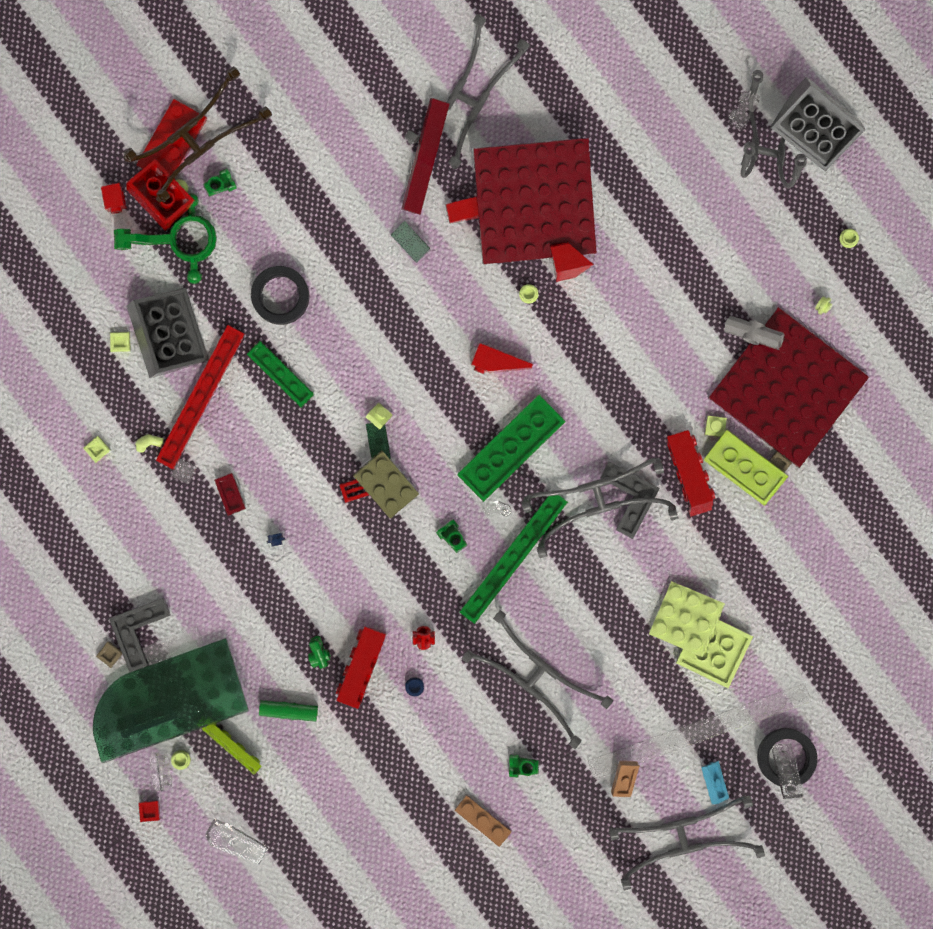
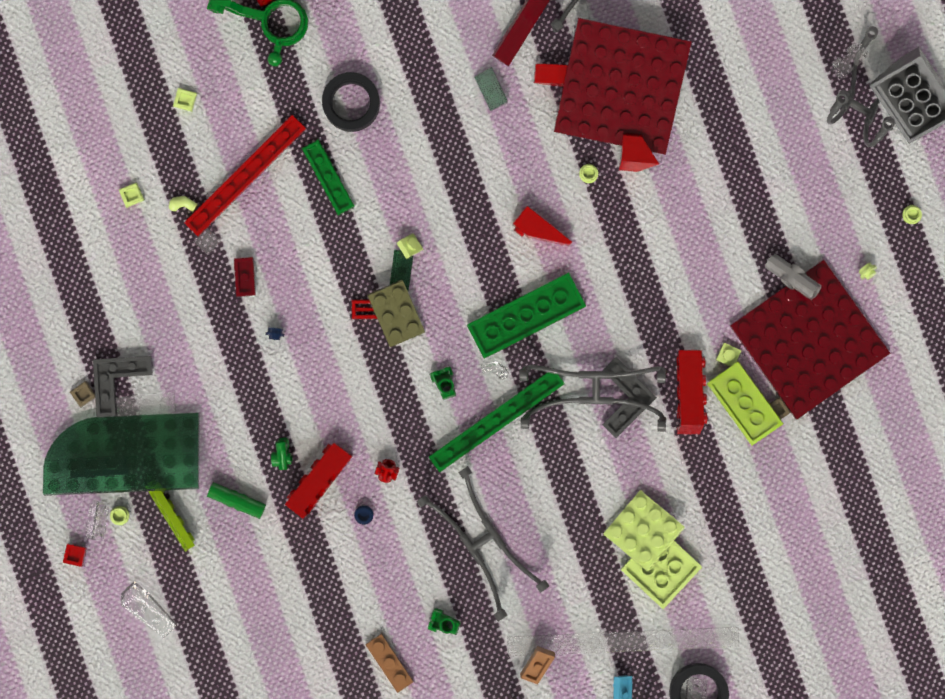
camera: 20 degrees right, 0 degrees up
dark grey slope [126,288,209,378] -> none

